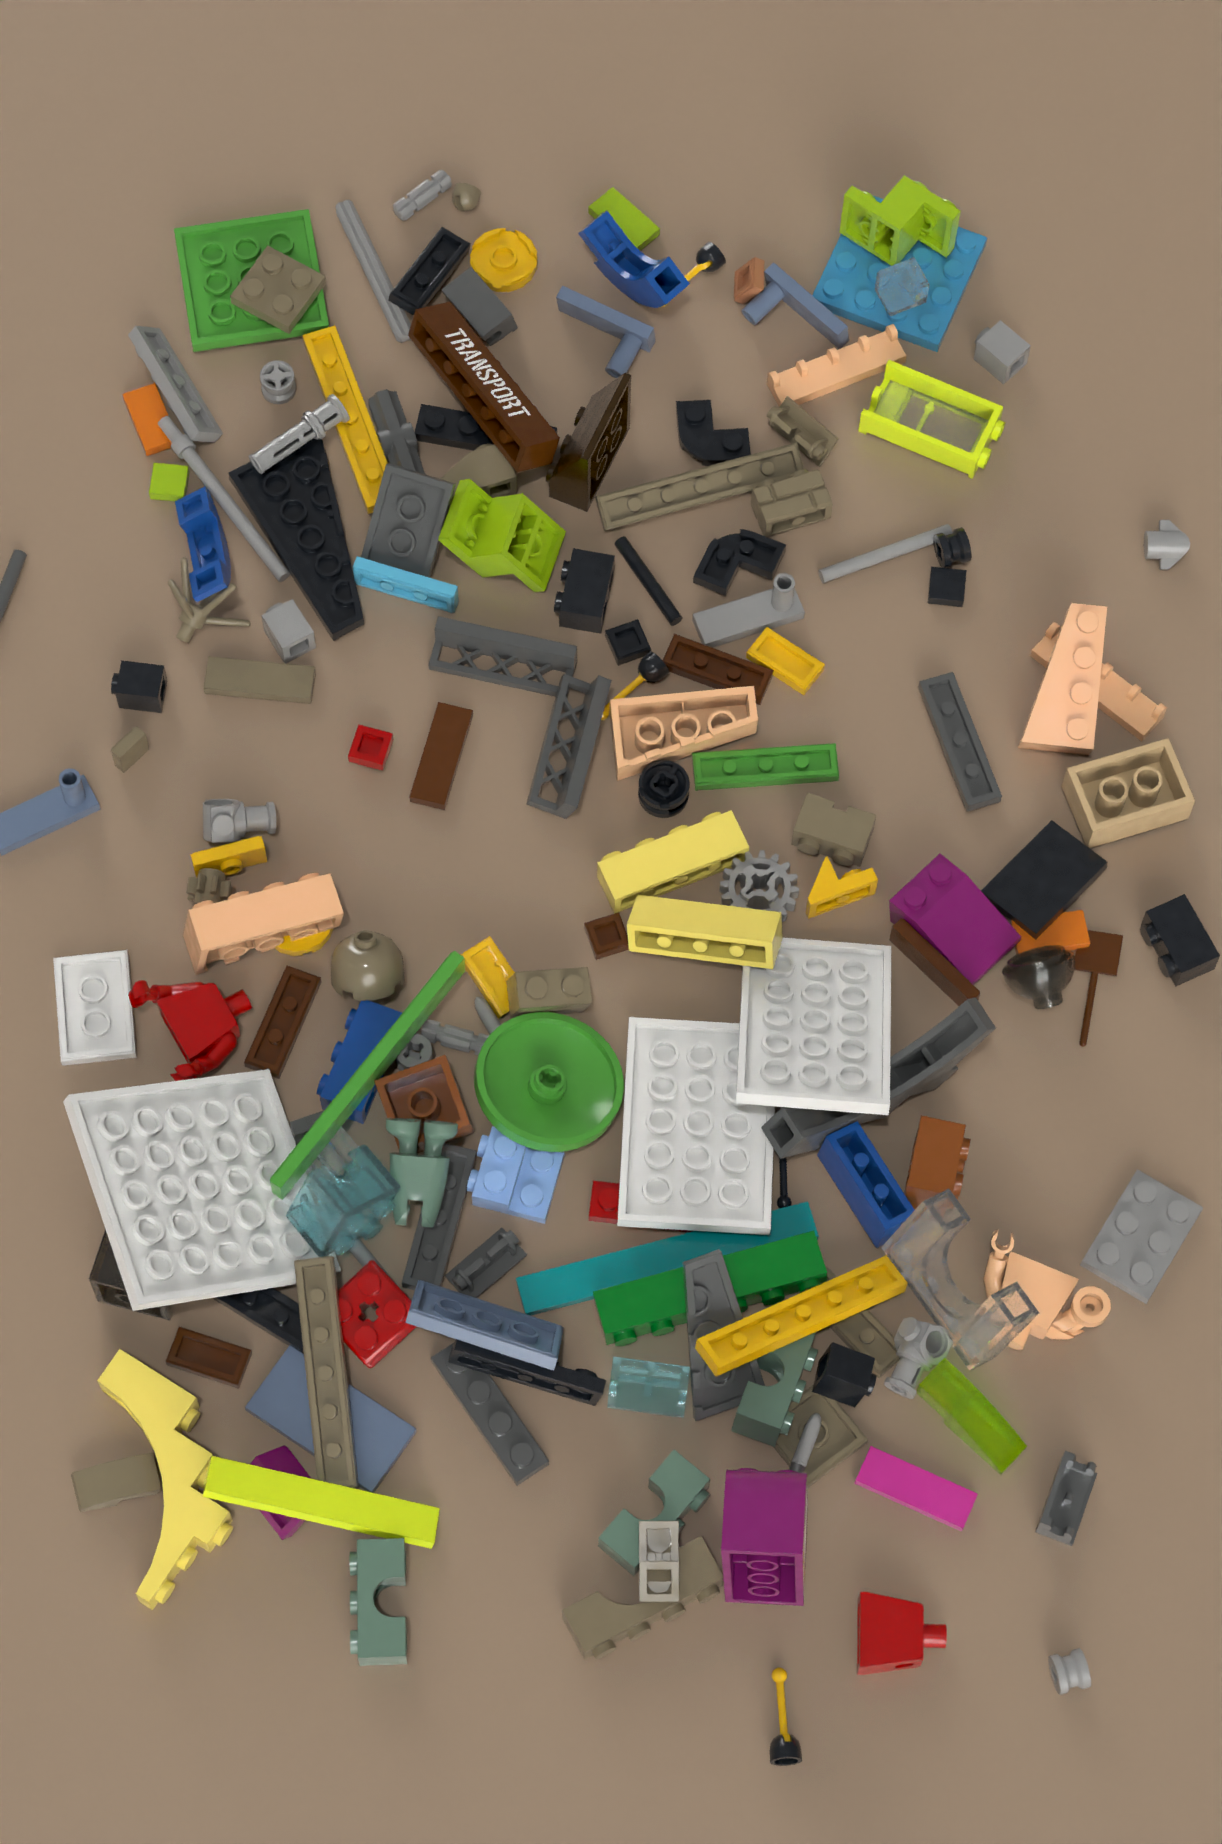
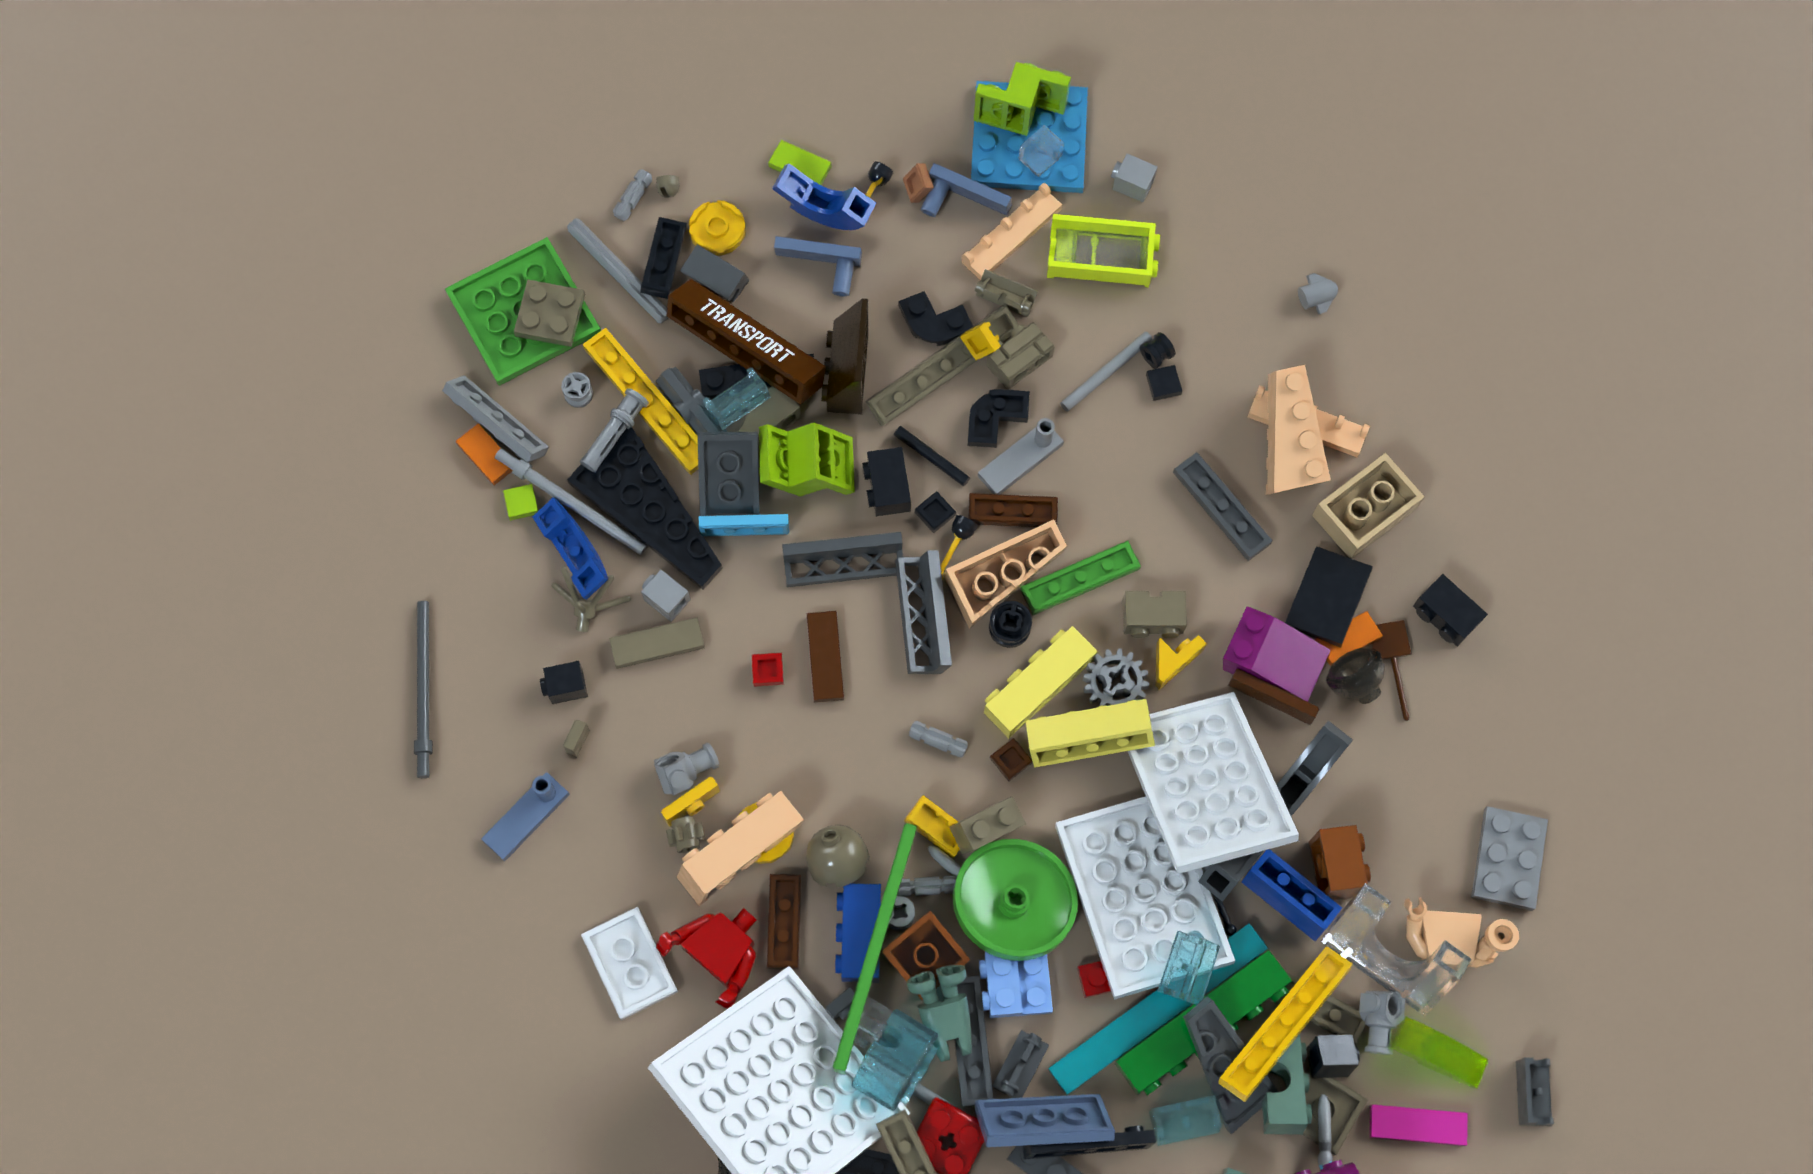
camera: 20 degrees left, 5 degrees up
yellow tile [746,627,825,695] -> none
none -> clear light blue hinge [702,367,771,430]
none -> light grey axle [909,721,968,757]
none -> yellow tile [960,322,1001,360]
none -> clear light blue hinge [1158,930,1220,1005]

